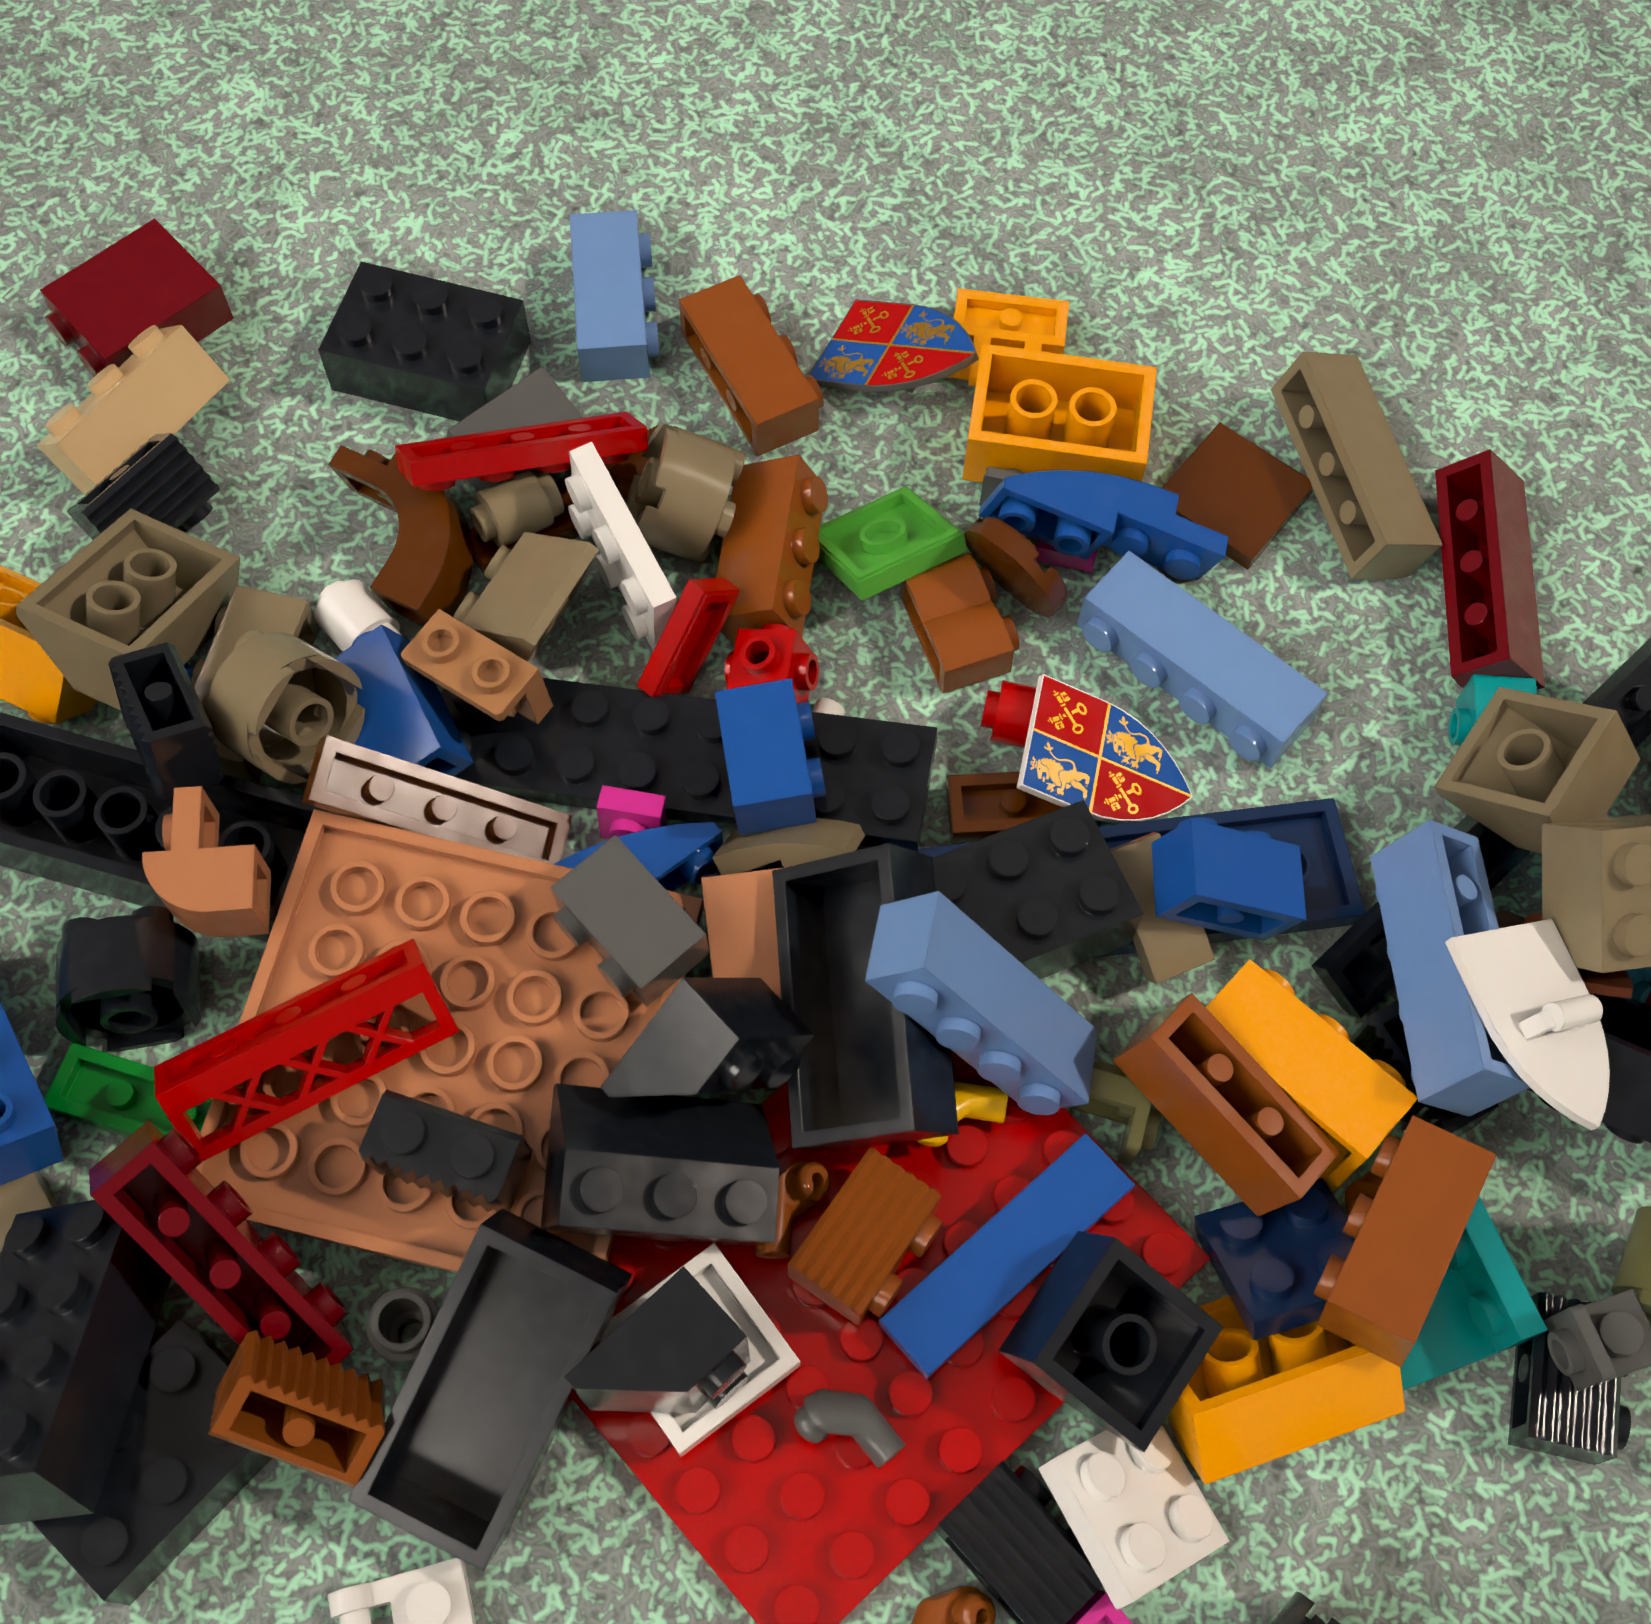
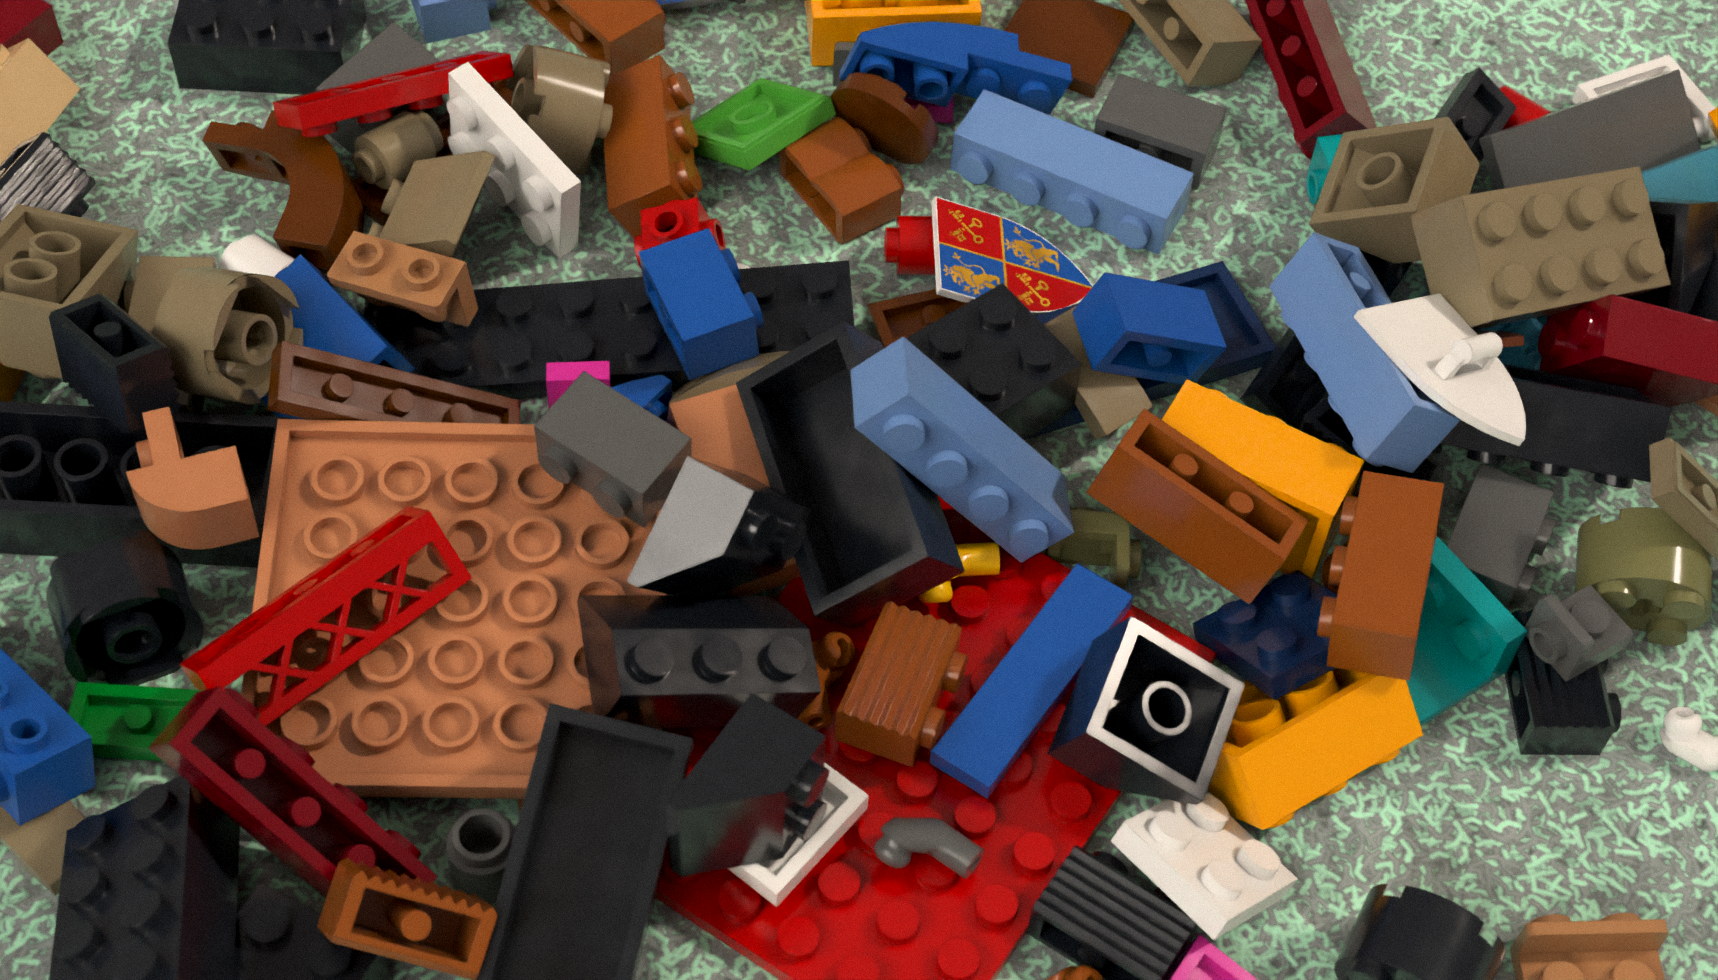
camera: 15 degrees left, 10 degrees down
black brick [359,1089,533,1212] -> none
red tile [636,578,740,697] -> none
none -> dark grey brick [1094,73,1227,190]
none -> dark grey brick [1446,463,1556,609]

